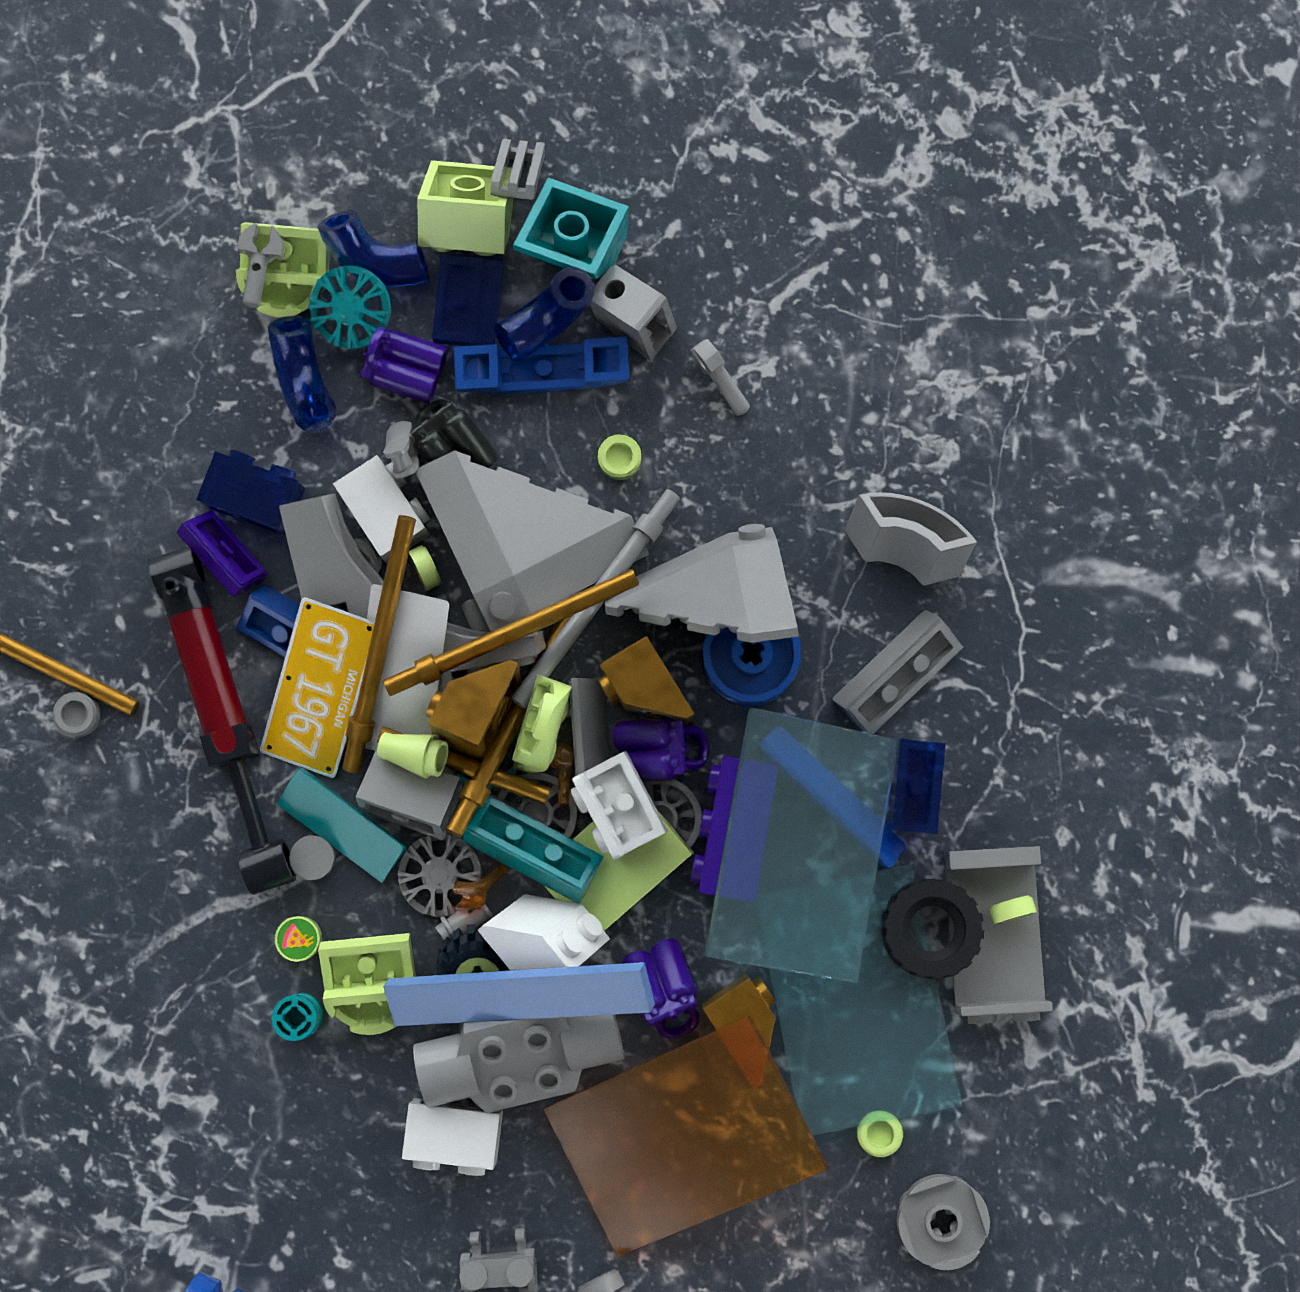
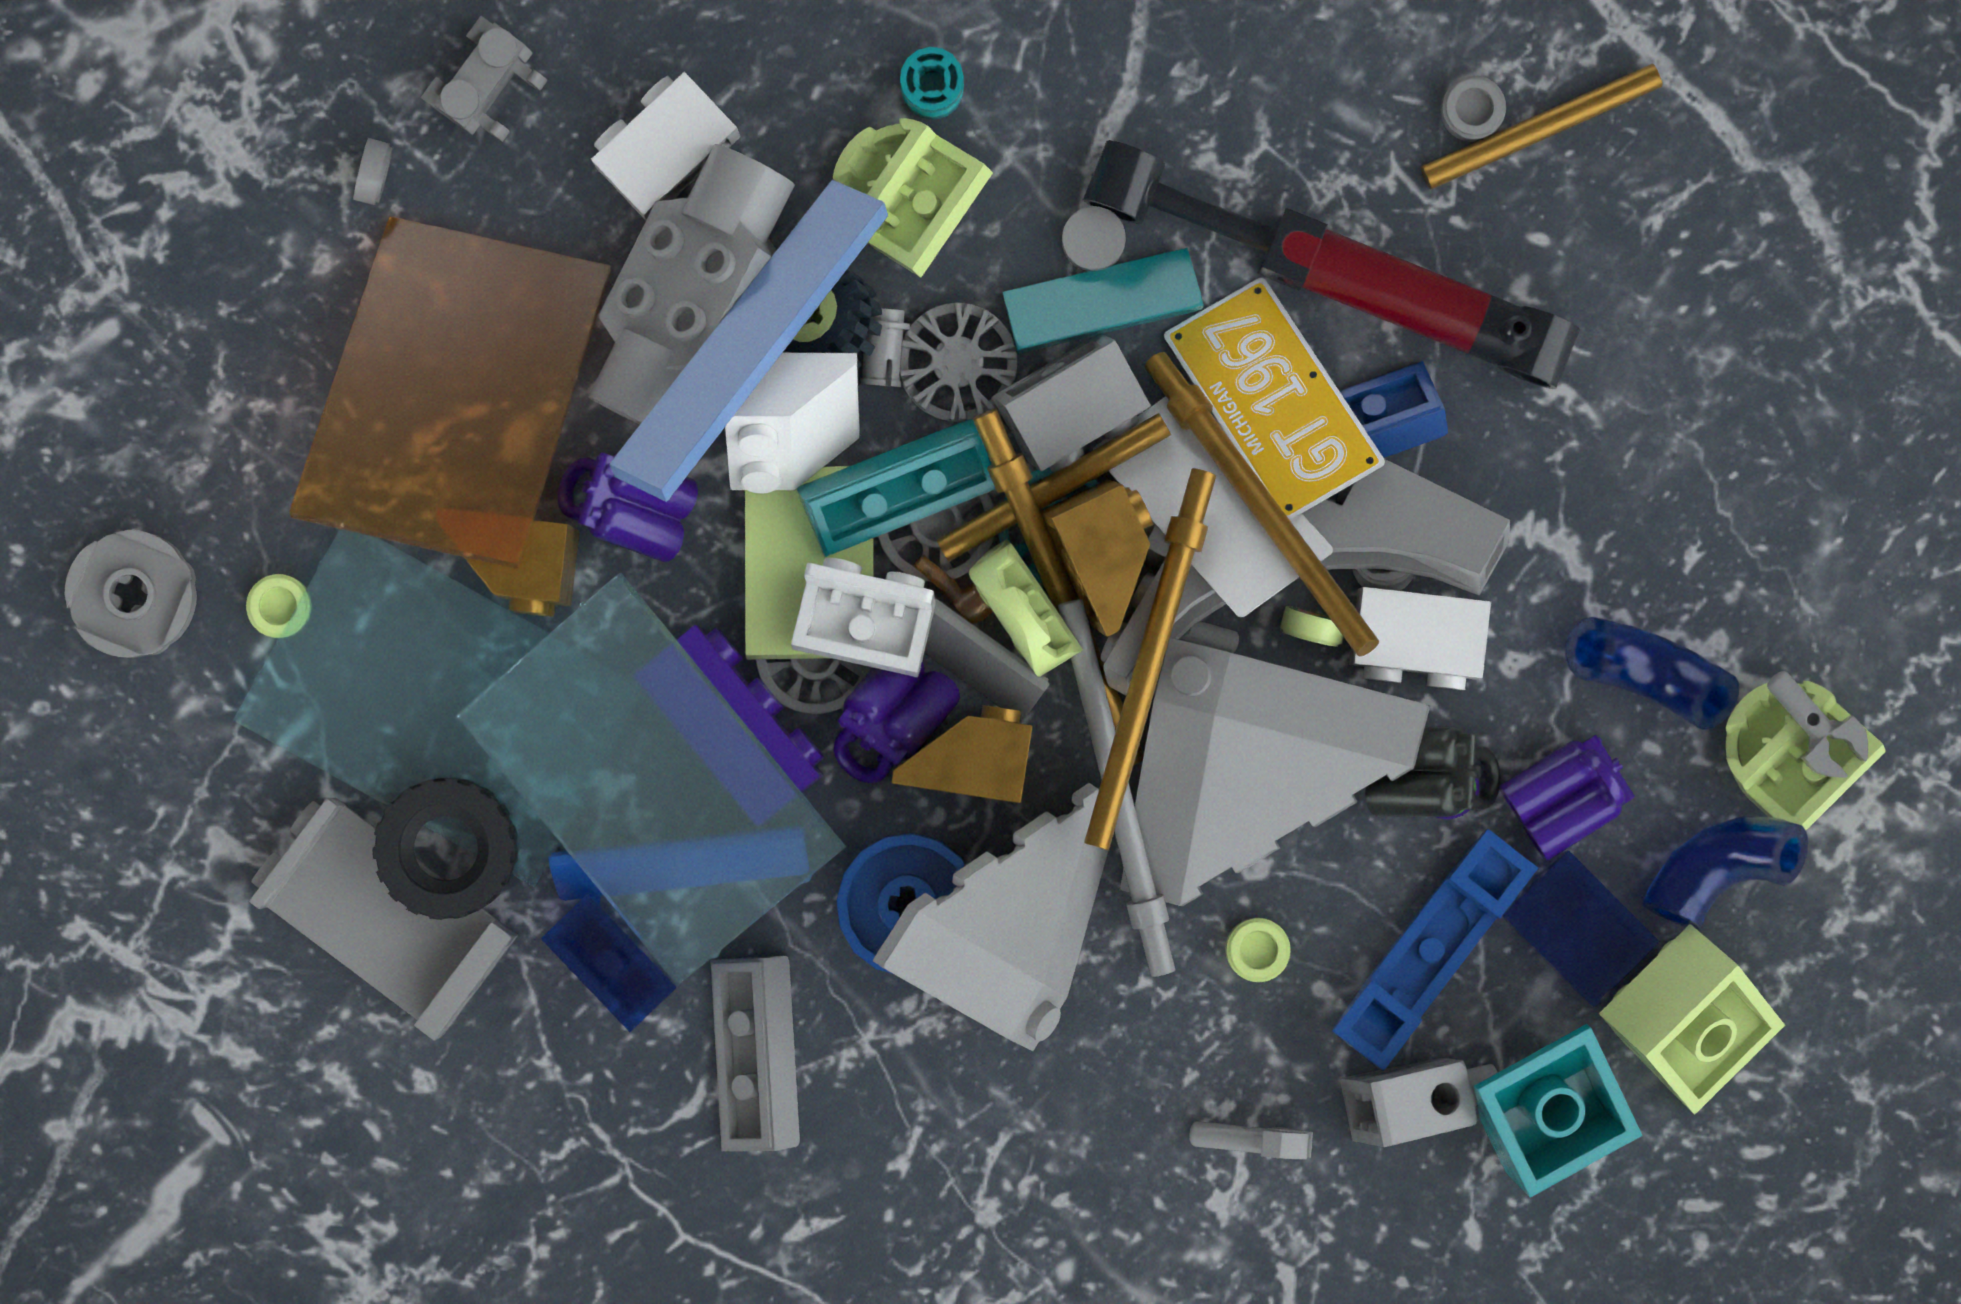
camera: 125 degrees right, 5 degrees up
dark purple tile [176,510,269,597] -> none
clear blue brick [196,450,305,536] -> none
tile [275,916,322,962] -> none
teal wheel [308,265,391,349] -> none
yellowish green cone [377,732,448,779] -> none
light grey bar [383,421,419,478] -> none
clear orange hand [453,864,507,910] -> none
light grey tile [491,139,545,200] -> none
clear blue cylinder [494,267,595,362] -> none
light grey brick [844,492,977,586] -> none
yellowish green tile [989,895,1037,925] -> none

